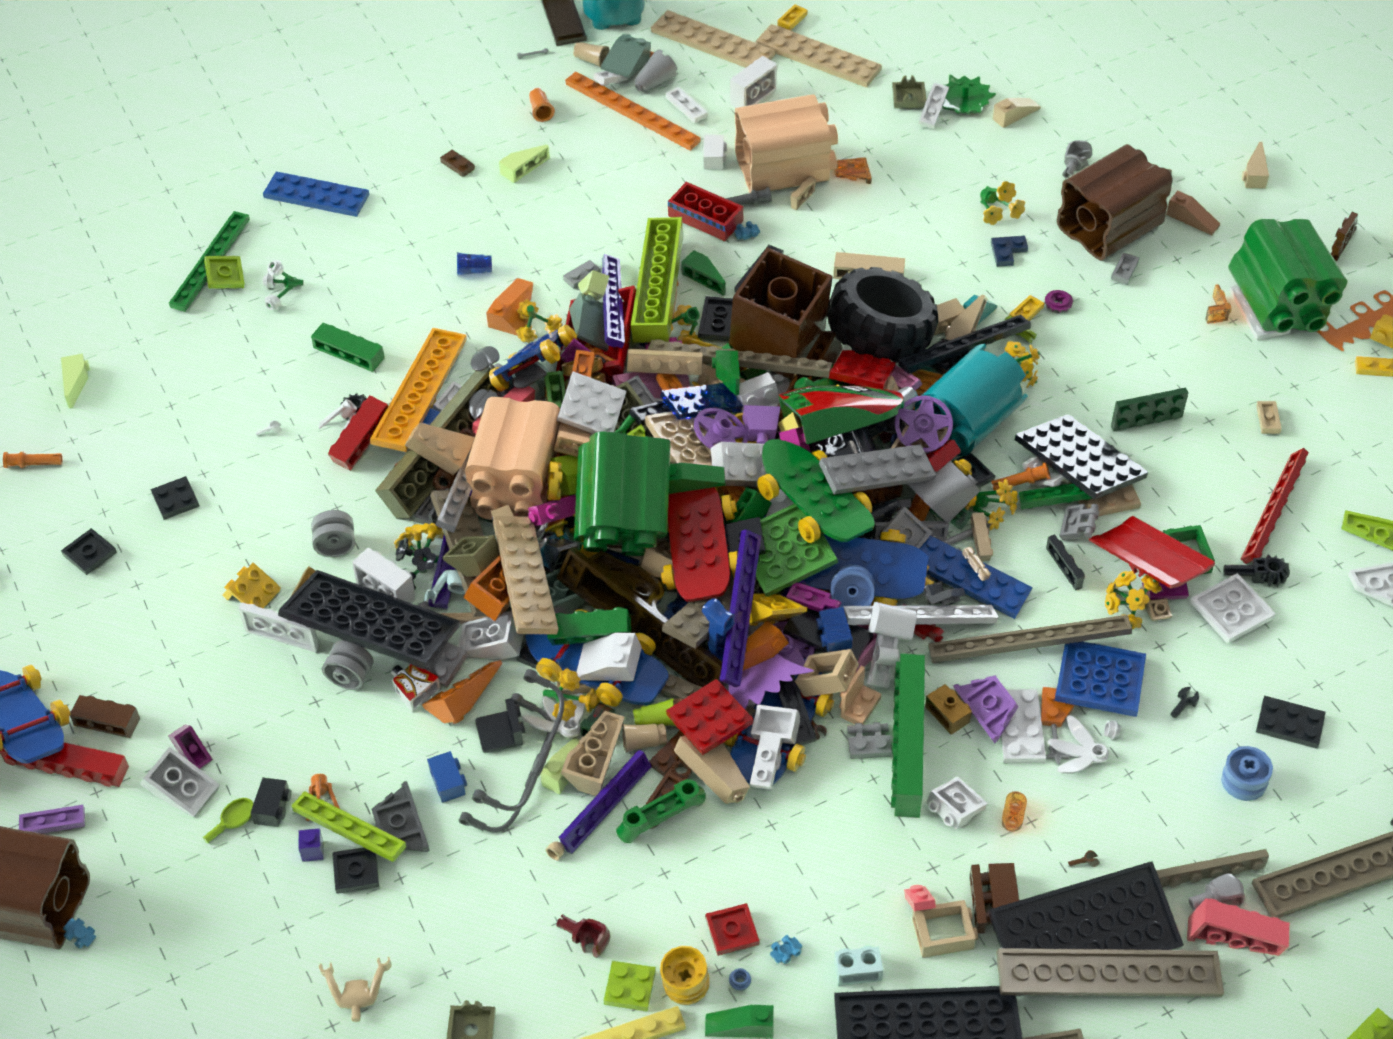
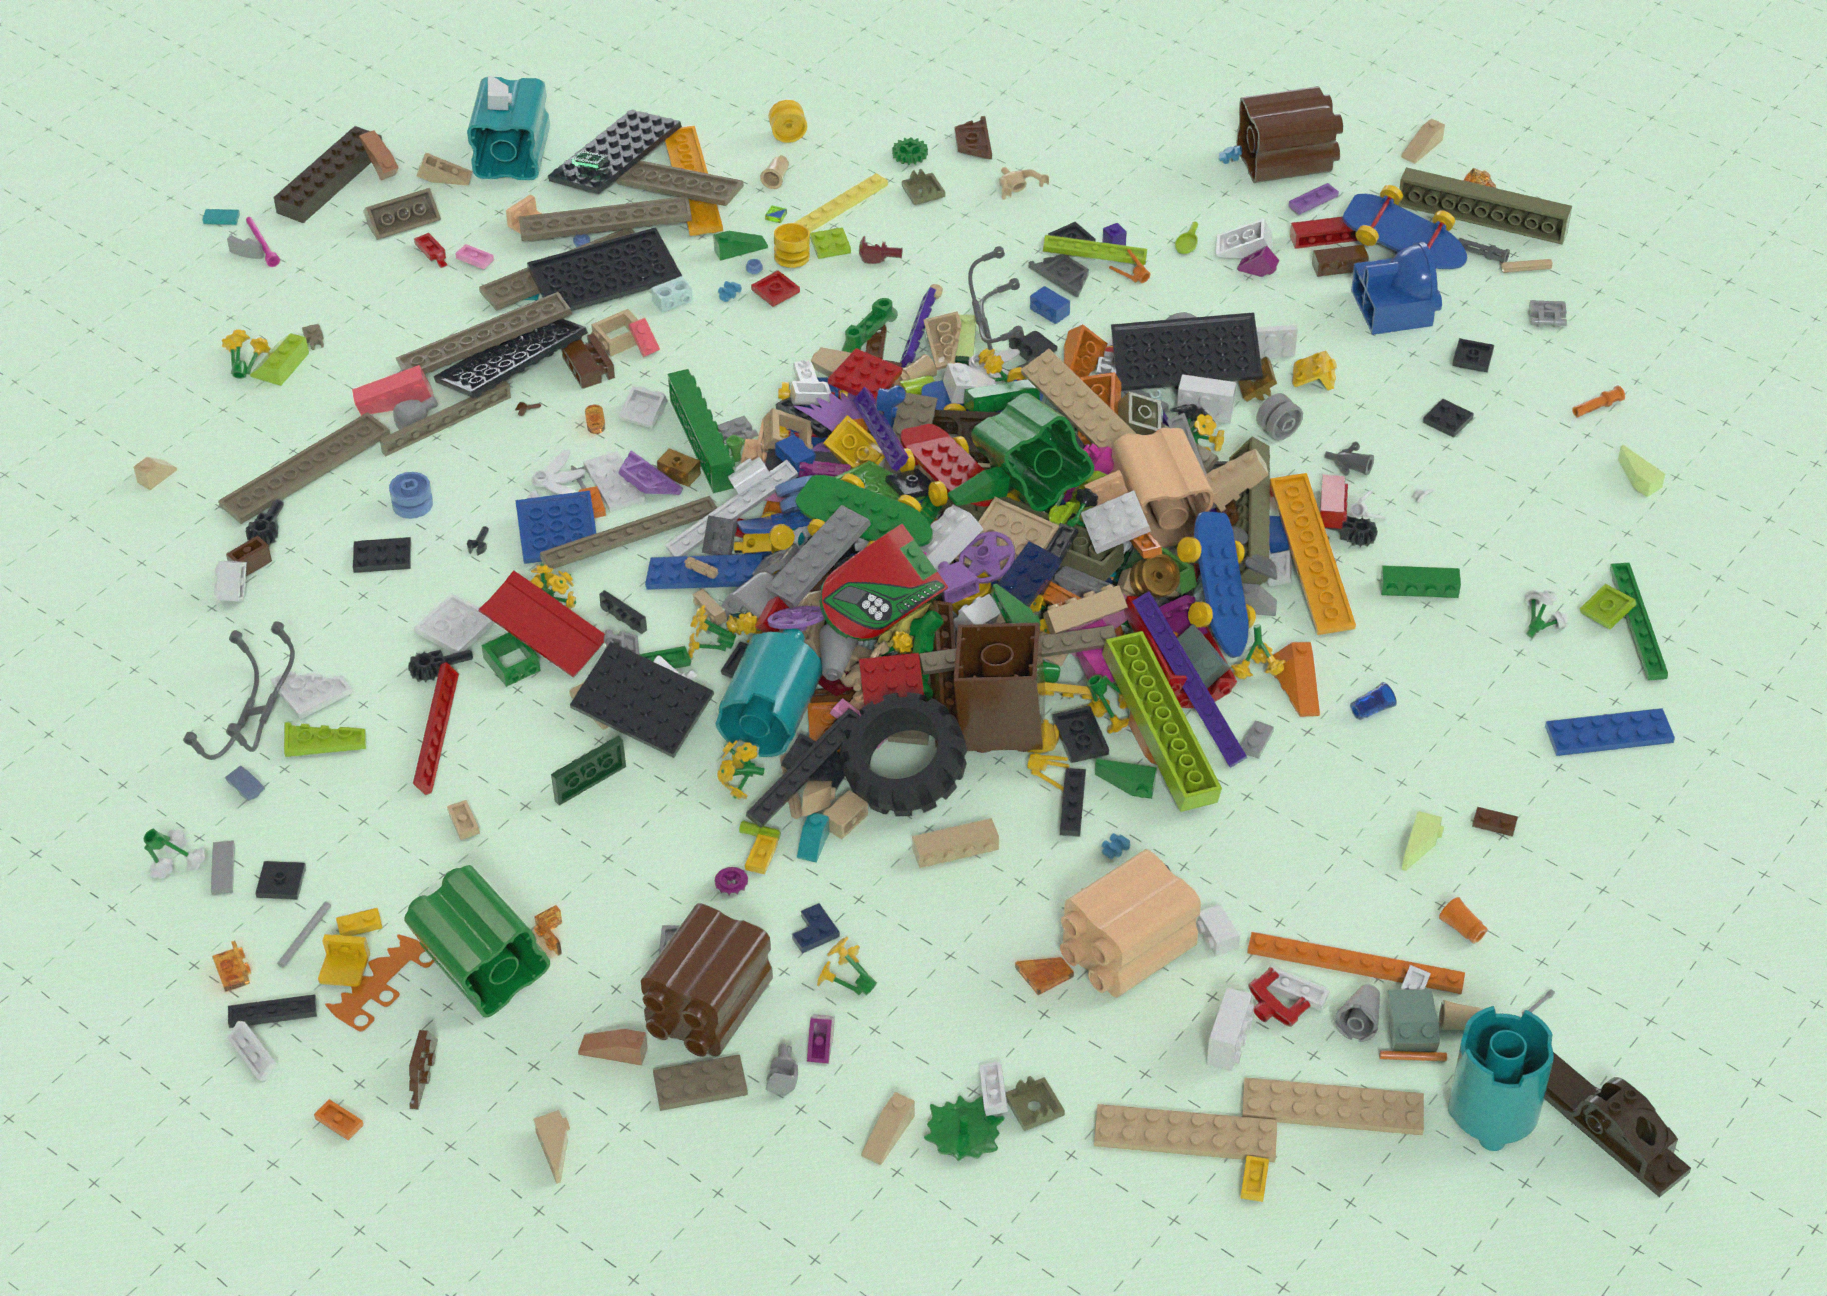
camera: 155 degrees right, 5 degrees down
black brick [251,777,292,827] -> none
yellow plate [547,461,562,501] -> none
yellowish green slope [578,270,609,300] -> none
red brick [667,181,744,241] -> none
orange pin [991,462,1051,491] -> none
none -> bright green piece [726,435,745,462]
none -> magenta slope [807,1014,835,1064]
none -> red connector [1248,967,1311,1027]
none -> dark grey piece [1325,441,1374,476]
none -> blue piece [1351,242,1442,335]

